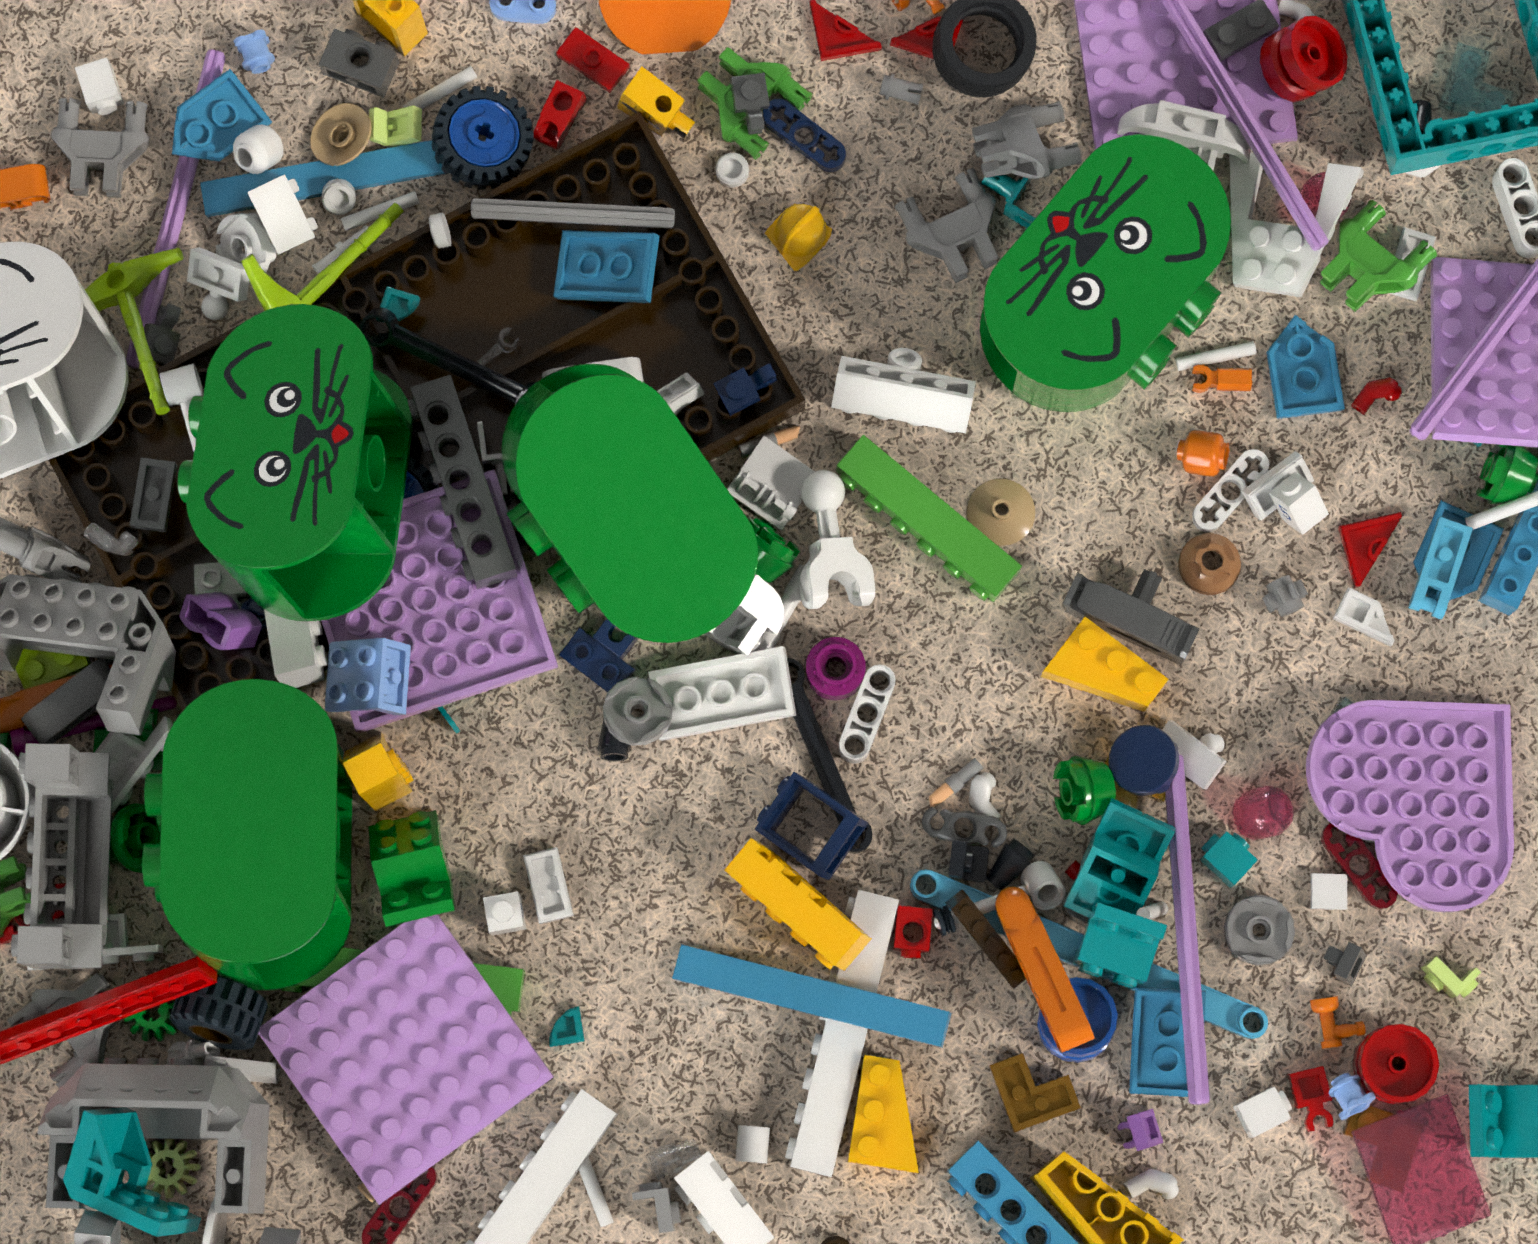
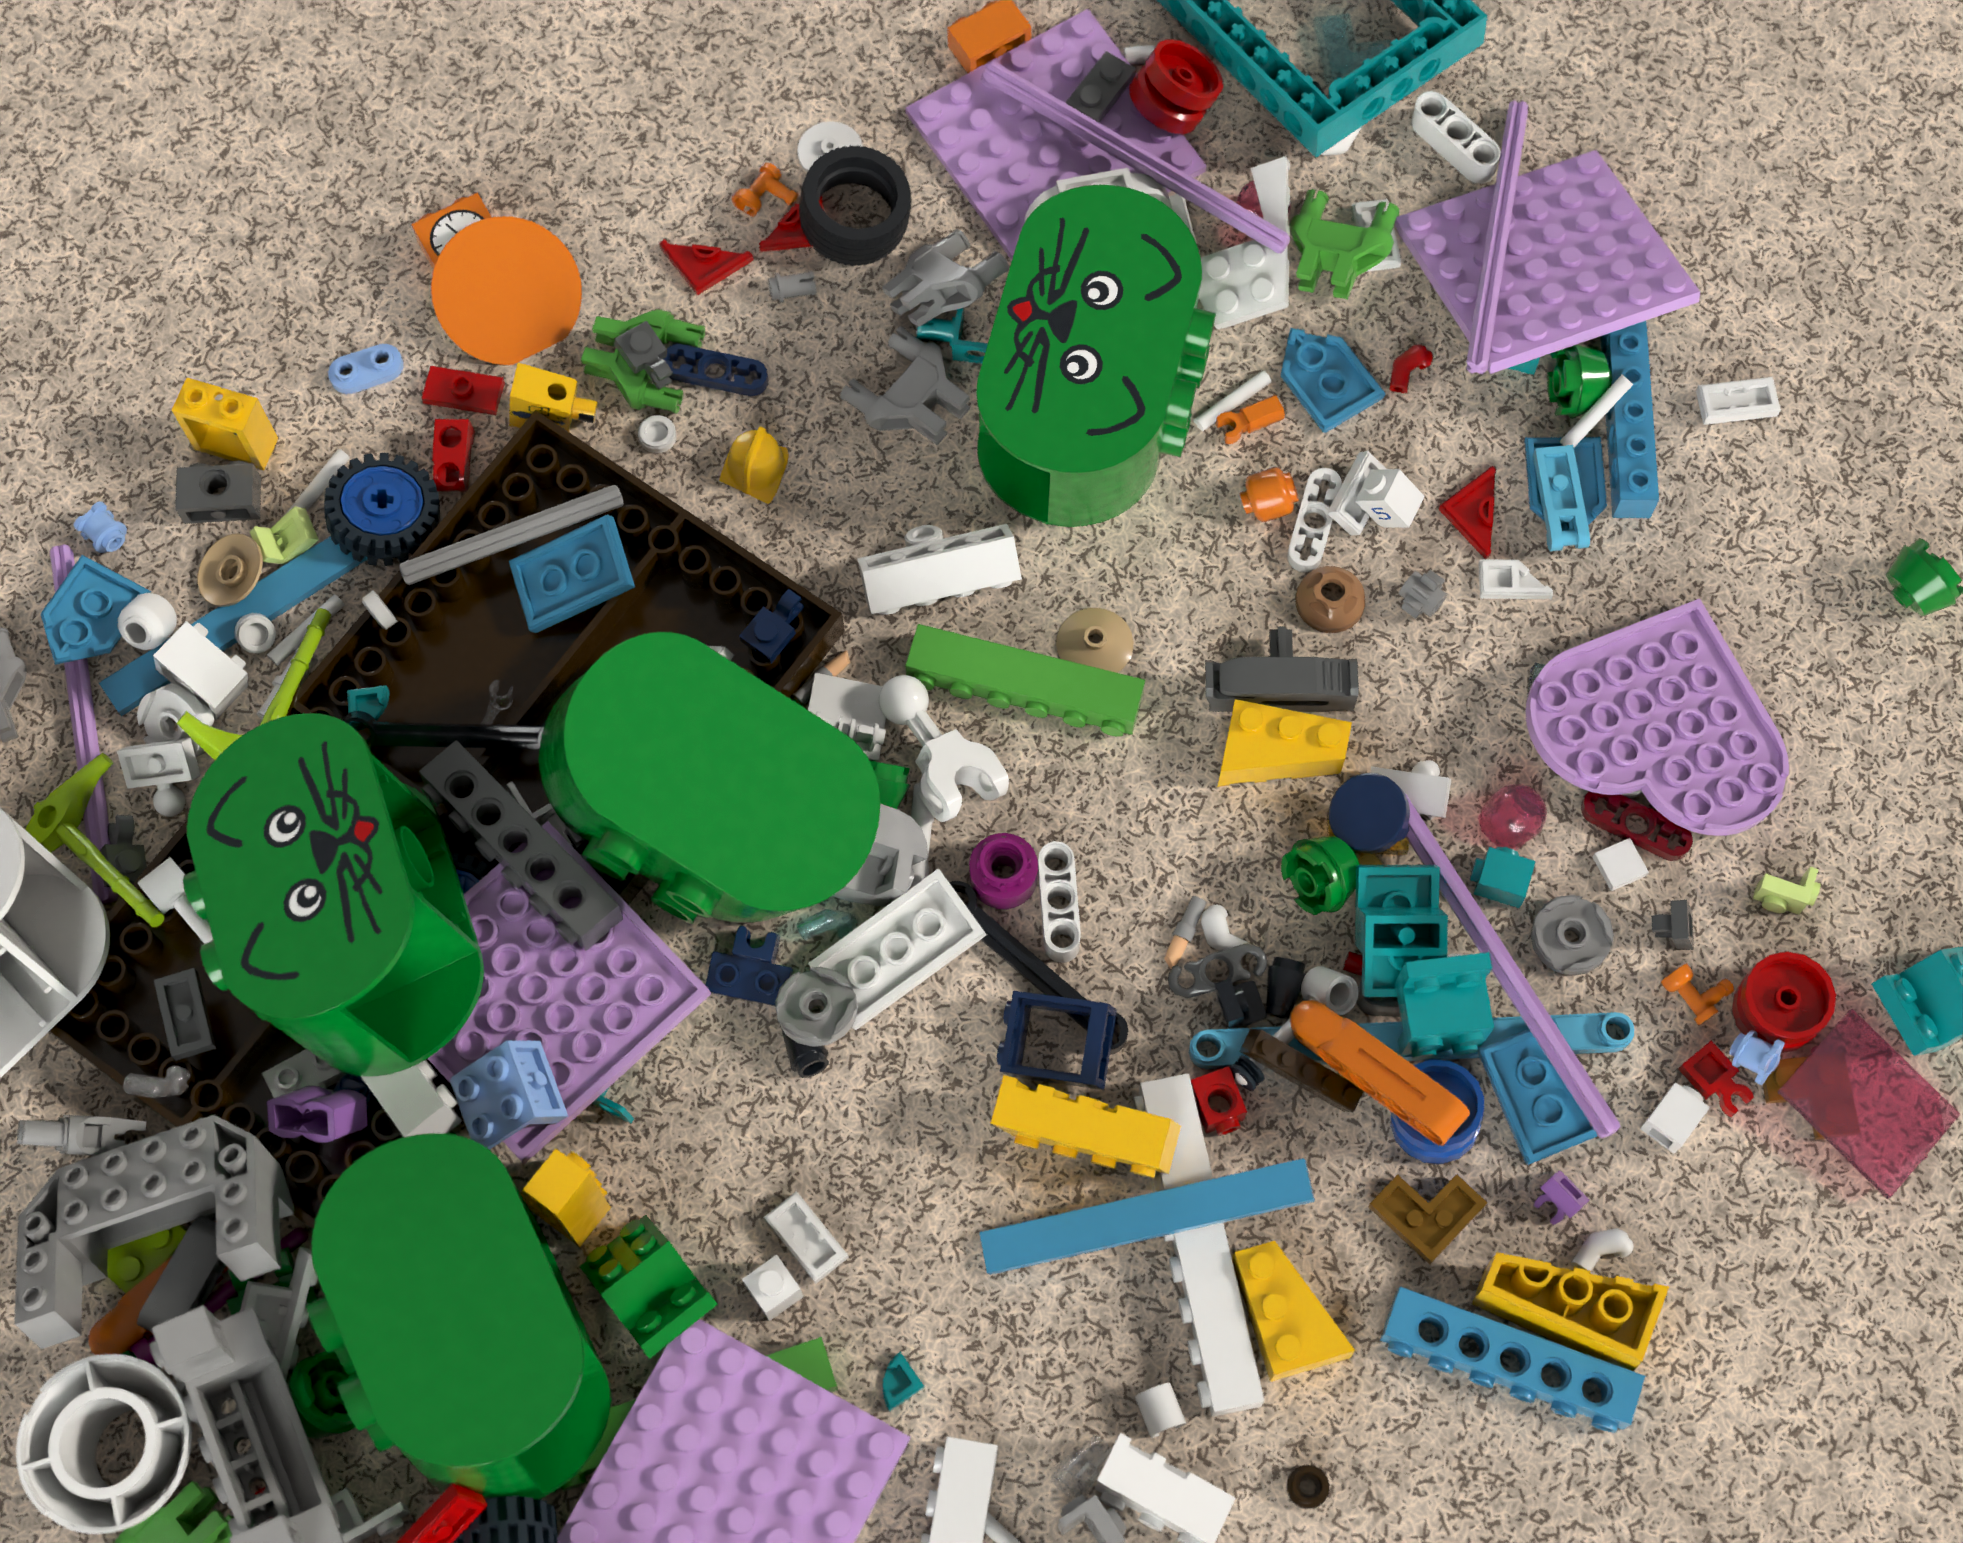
camera: 25 degrees left, 10 degrees down
none -> clear light blue arm [797,909,857,941]

